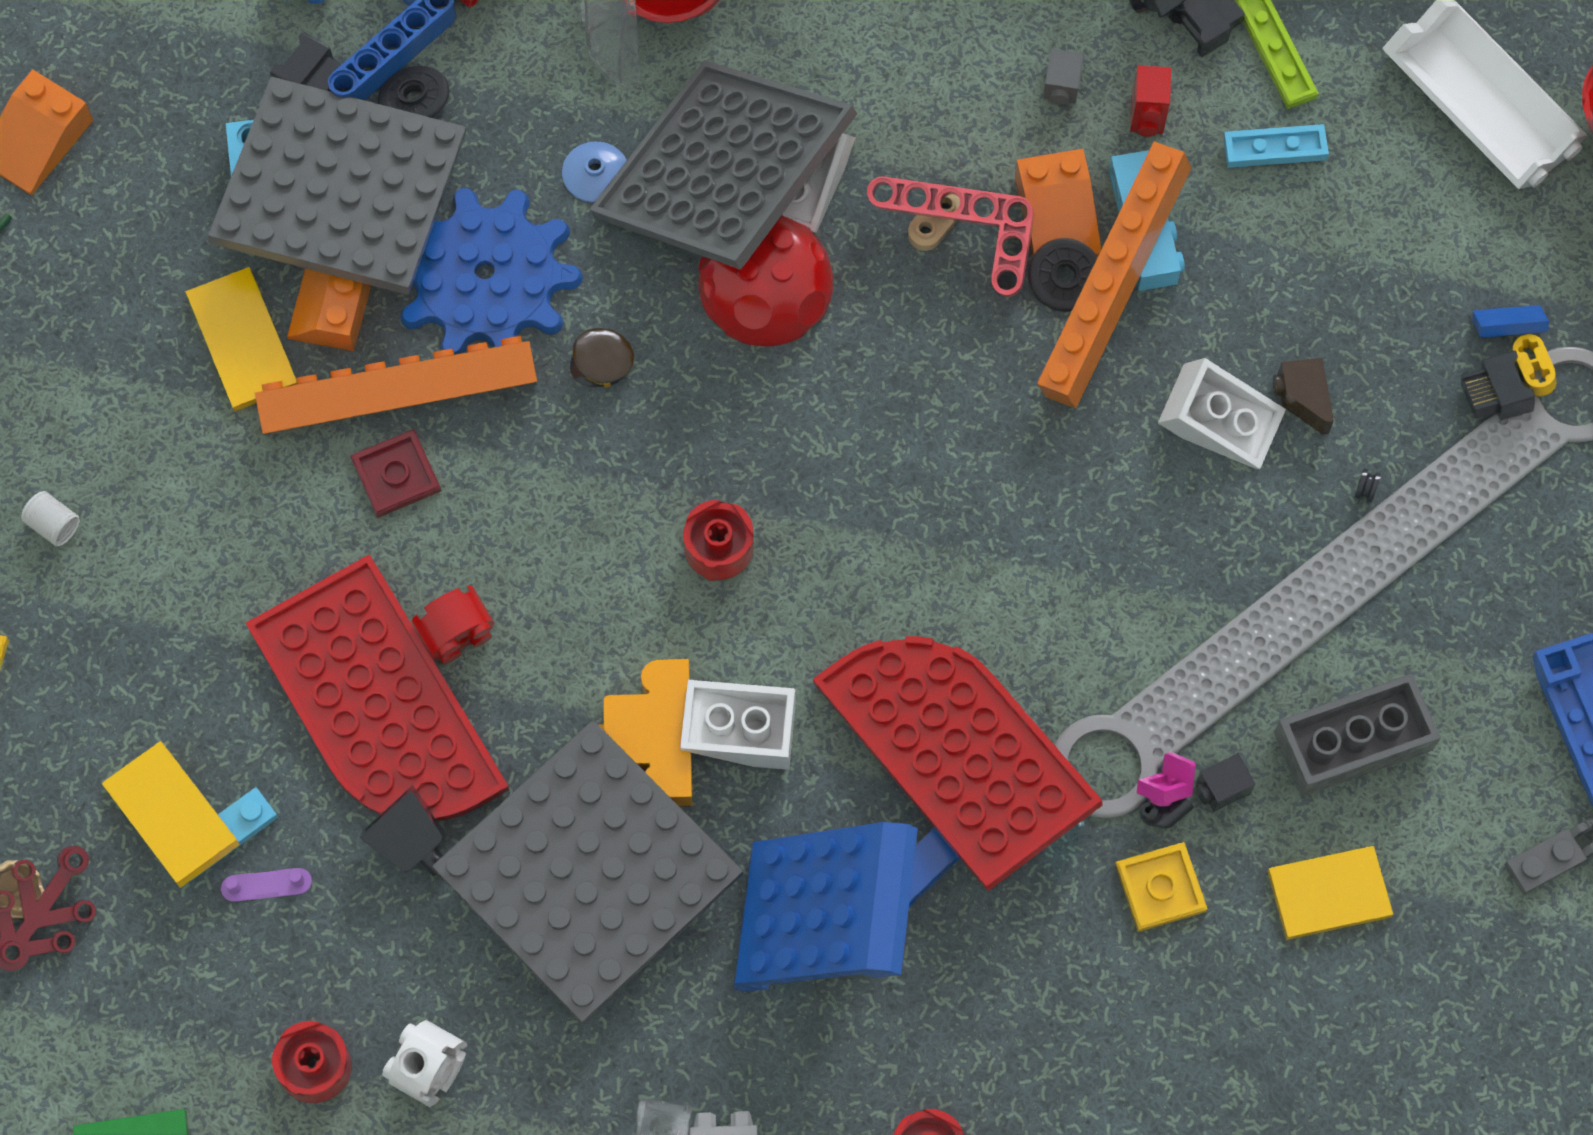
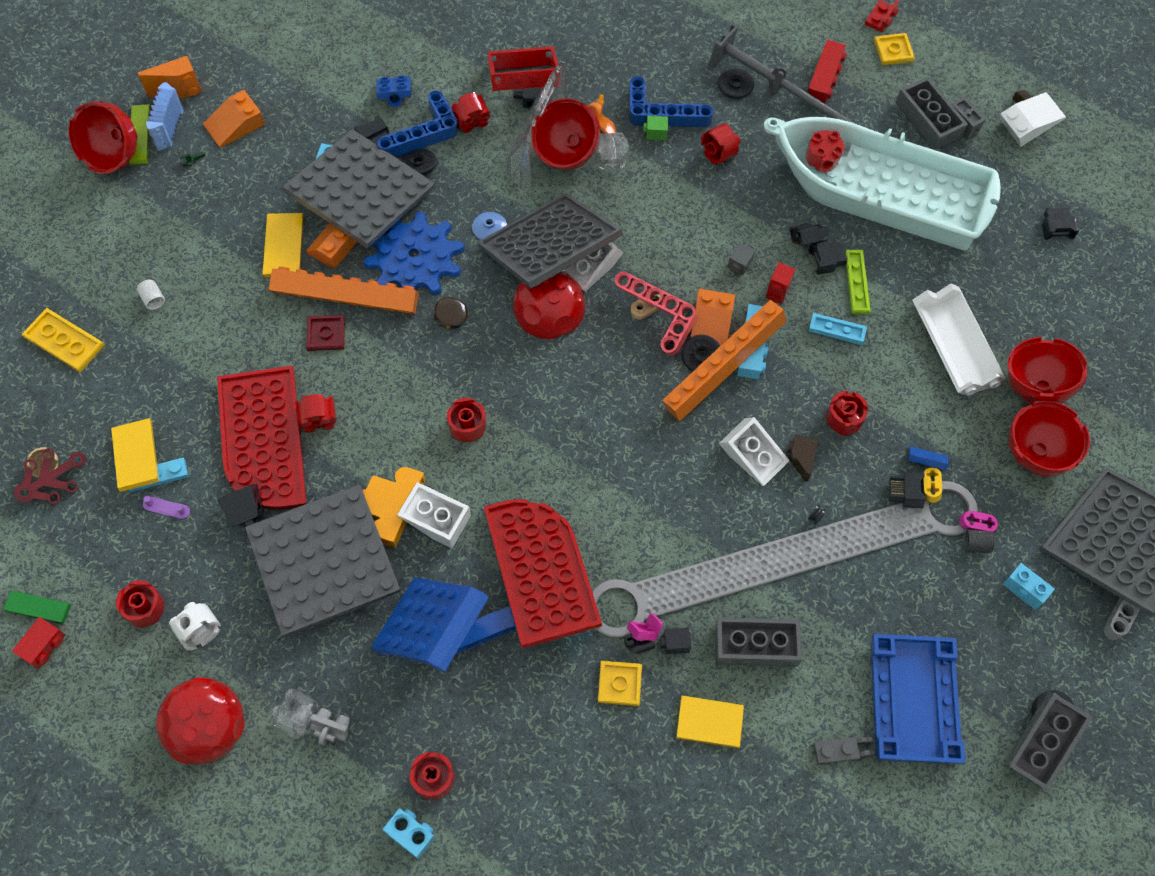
camera: 20 degrees right, 5 degrees down
none -> red brick [825,391,868,436]

